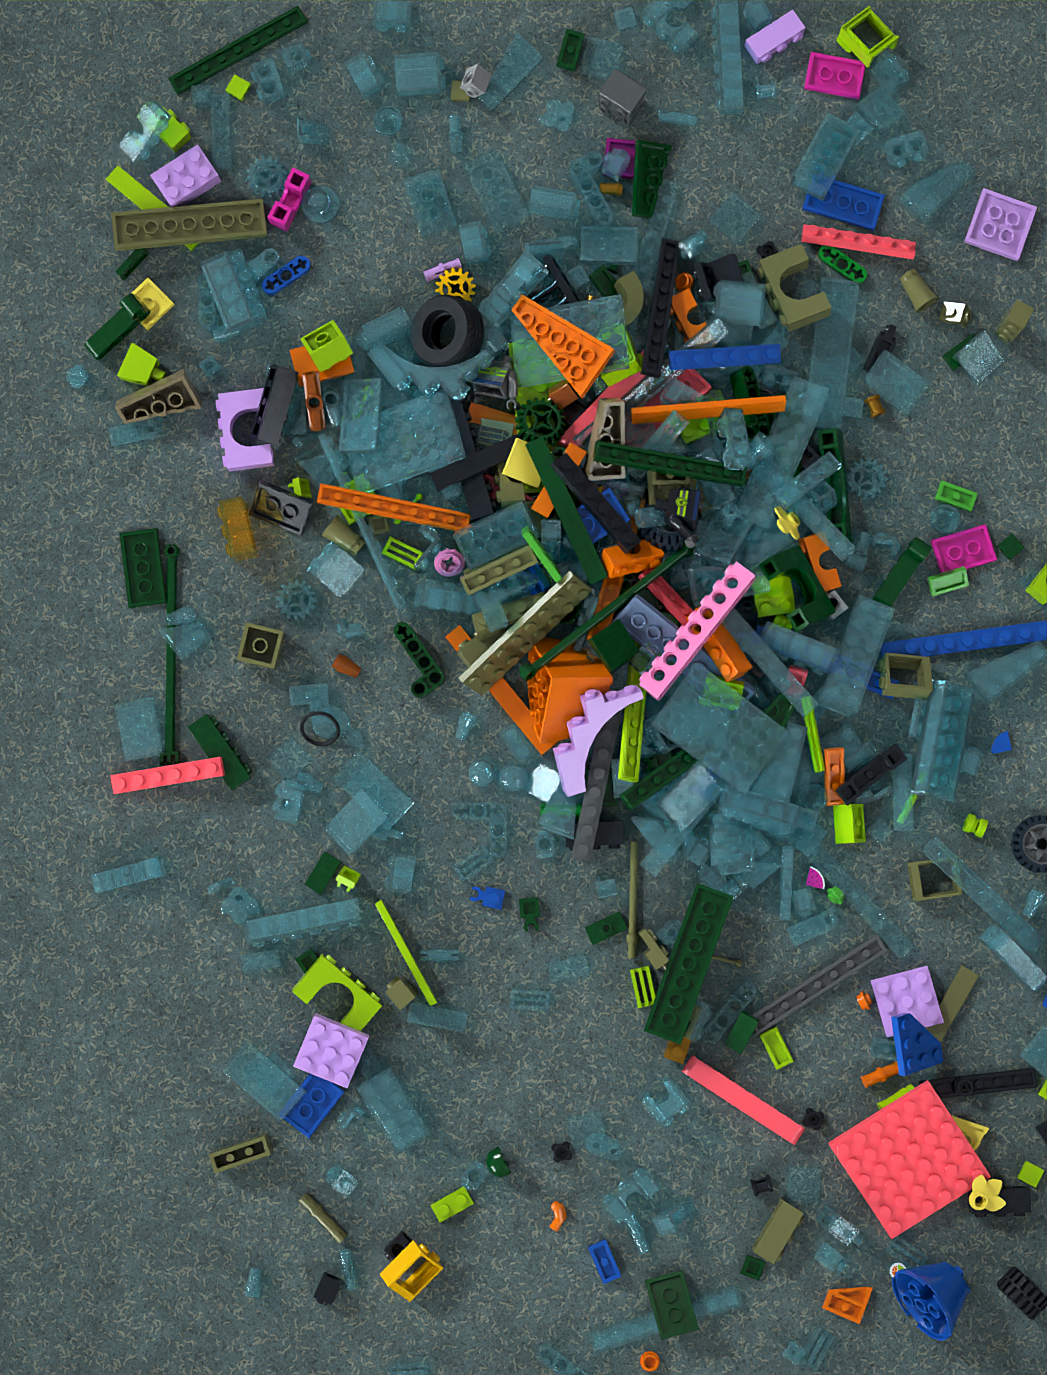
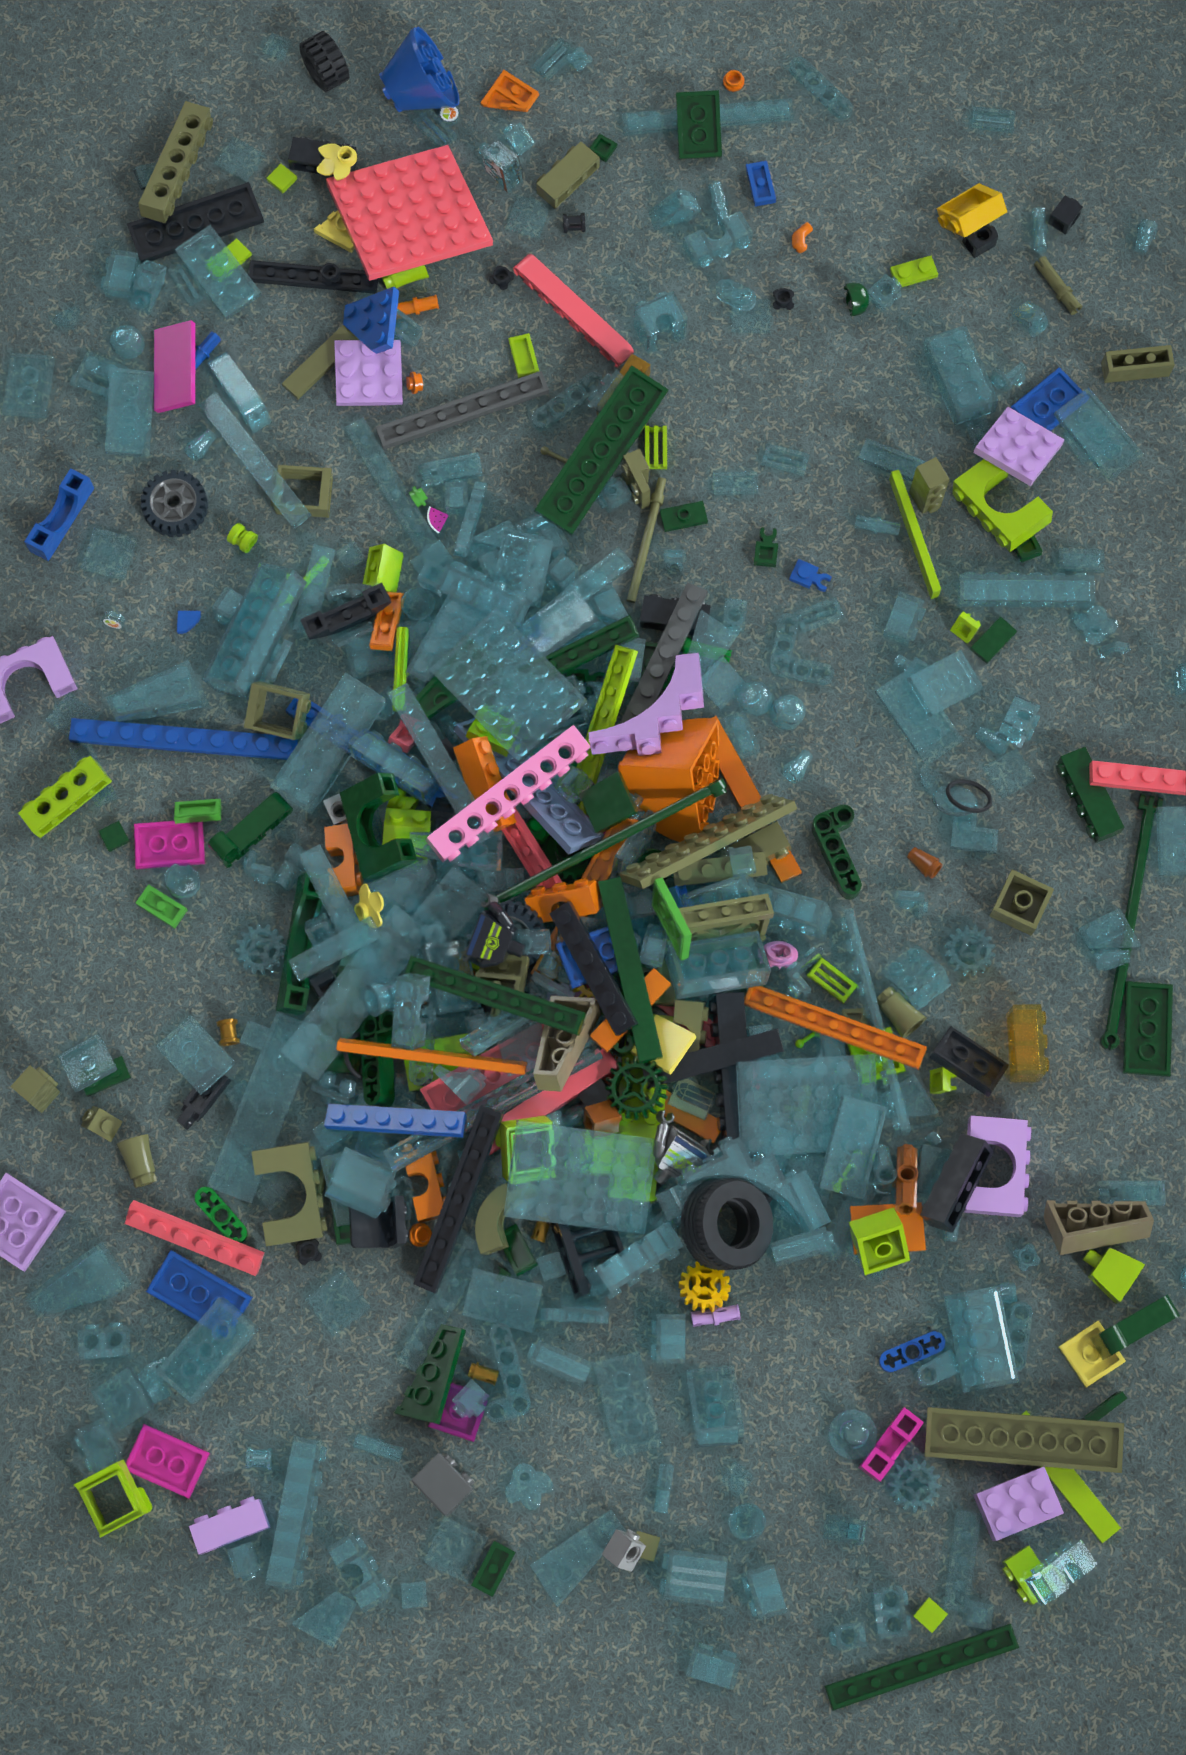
camera: 170 degrees left, 10 degrees down
orange wing [511,294,615,399] -> none
clear light blue hips [677,229,709,260] -> none
dark green tile [724,1011,760,1054] -> none

